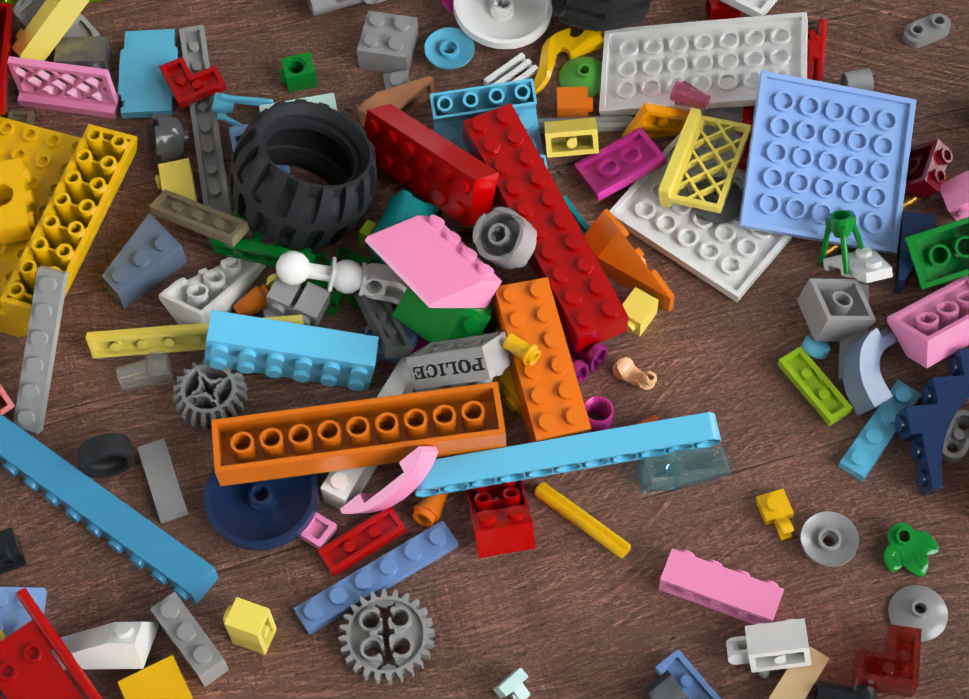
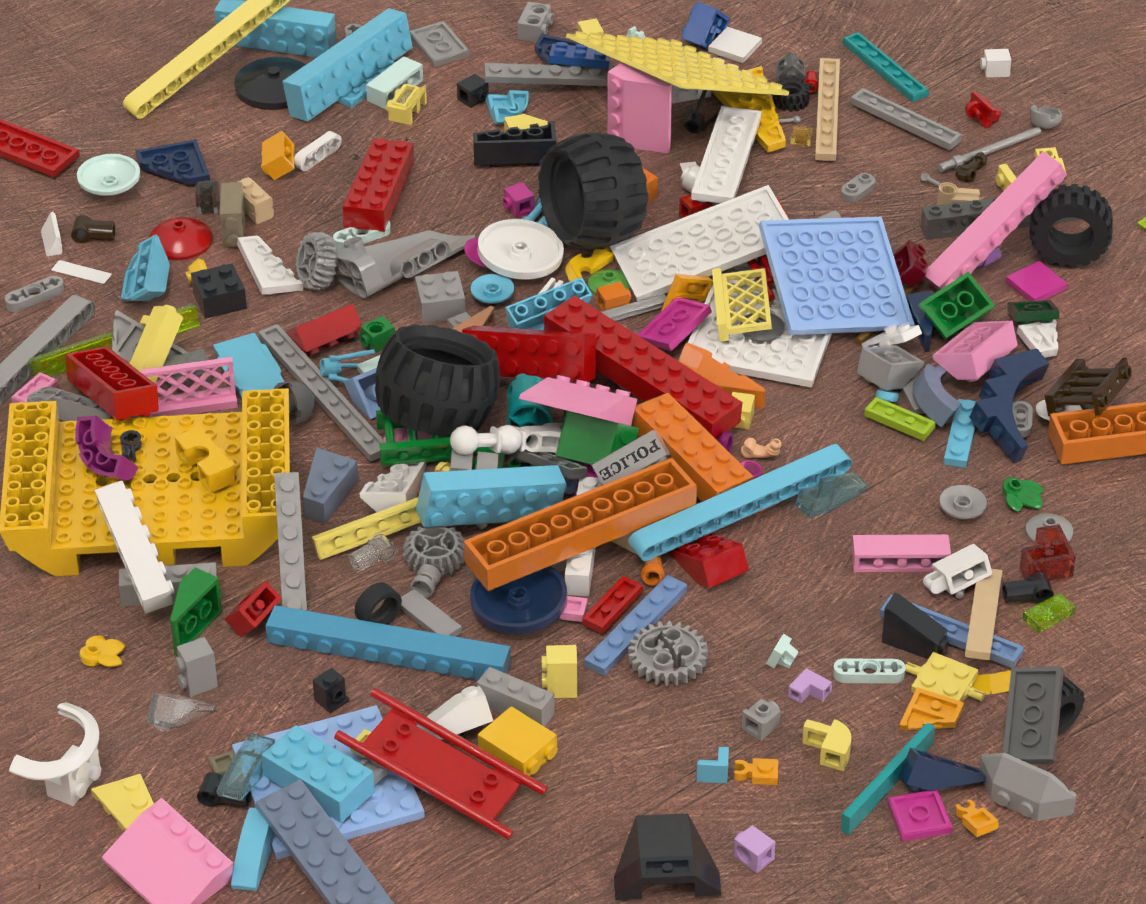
camera: 25 degrees left, 20 degrees down
dark tan plate [149,190,250,247] -> none
light yellow brick [155,158,198,202] -> none
red plate [159,57,227,109] -> none
bright pink slope [340,446,438,514] -> none
lime piece [359,220,376,250] -> none
light grey brick [473,207,537,269] -> none
yellow pin [503,333,541,365] -> none
yellow axle [534,482,631,558] -> none
light yellow brick [544,117,599,158] -> none
clear pink cone [670,80,711,110] -> none
yellow plate [756,489,794,541] -> none
green plant [819,210,864,275] -> none
none -> red slope [286,303,362,356]
none -> light grey wheel [410,564,441,598]

